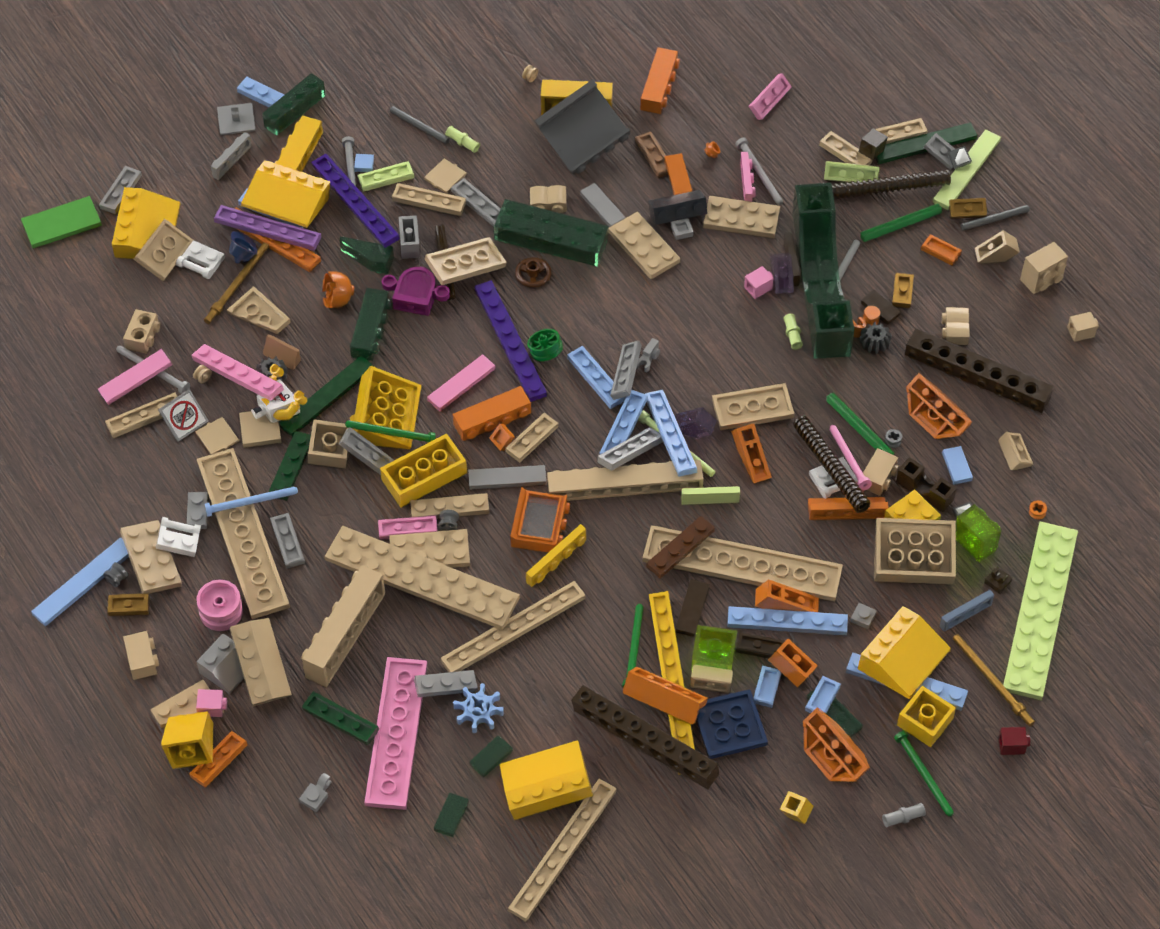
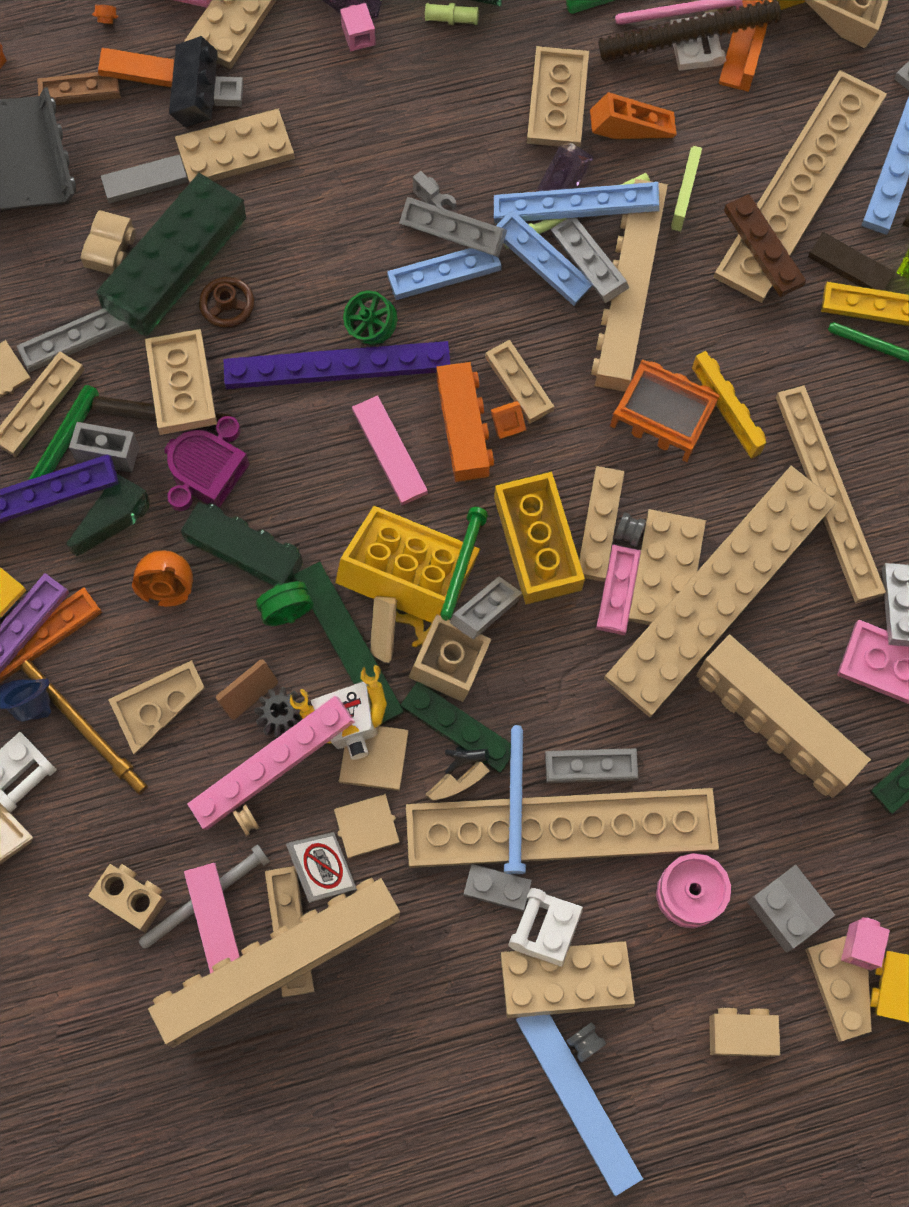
camera: 75 degrees left, 15 degrees up
pearl gold plate [108,593,149,616] -> none
tan slope [230,618,292,707] -> none
light grey tile [468,465,546,490] -> none
orange slope [755,579,819,612] -> none
none -> green axle [28,385,99,480]
none -> tan piece [148,878,400,1048]
none -> green wheel [256,581,314,626]
none -> tan slope [370,596,397,663]
none -> tan slope [425,762,490,800]
none -> black bar [445,747,489,774]

